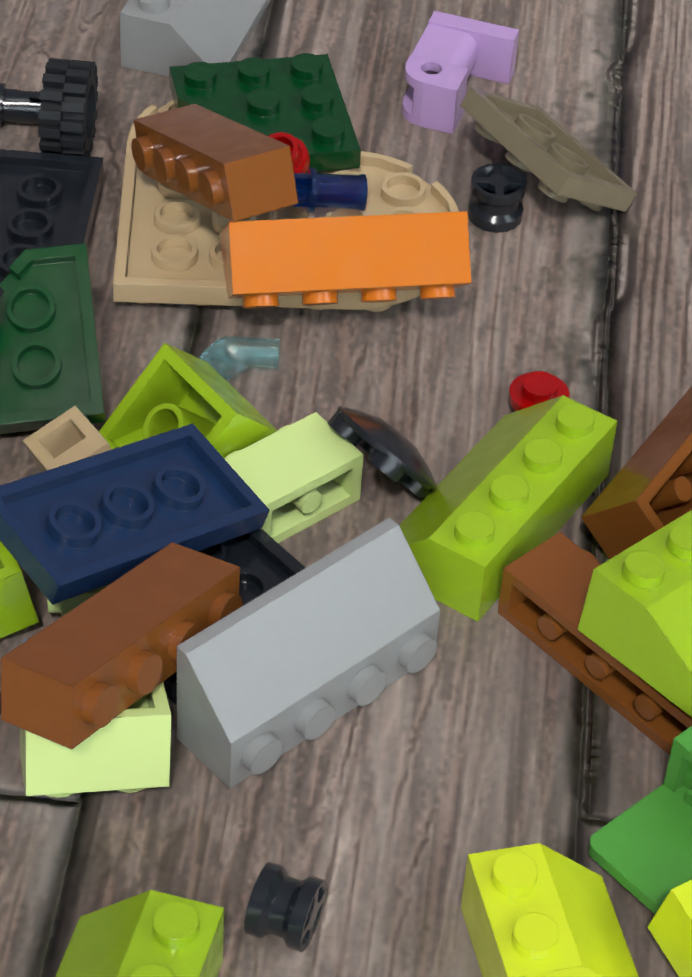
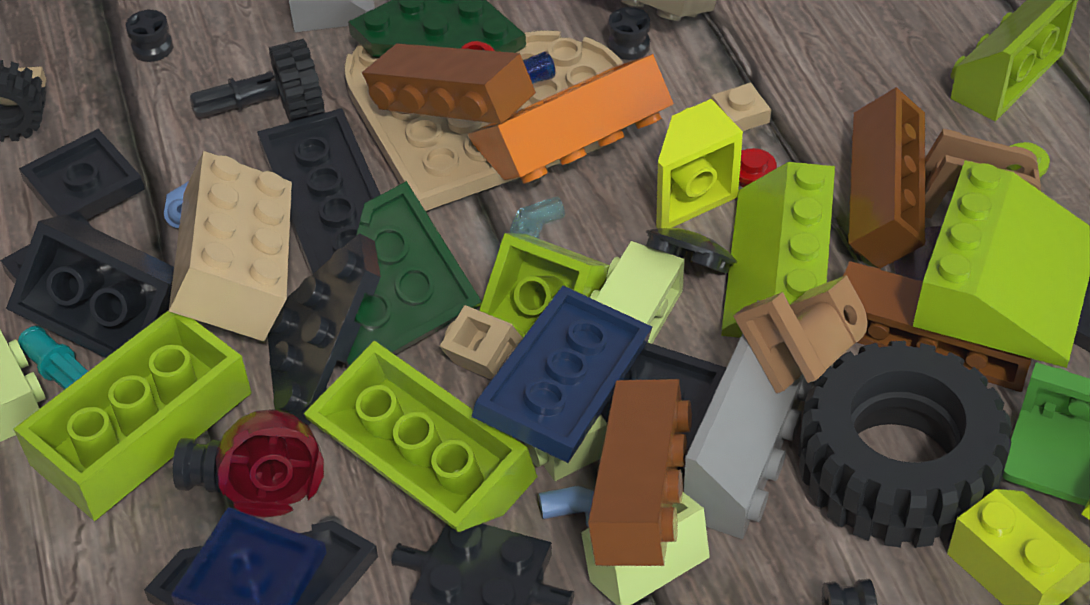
camera: 20 degrees left, 5 degrees up
none -> neon yellow slope [656,99,743,228]
none -> tan plate [712,83,771,131]
none -> medium nougat piece [733,275,868,393]
none -> black tyre [798,341,1012,548]

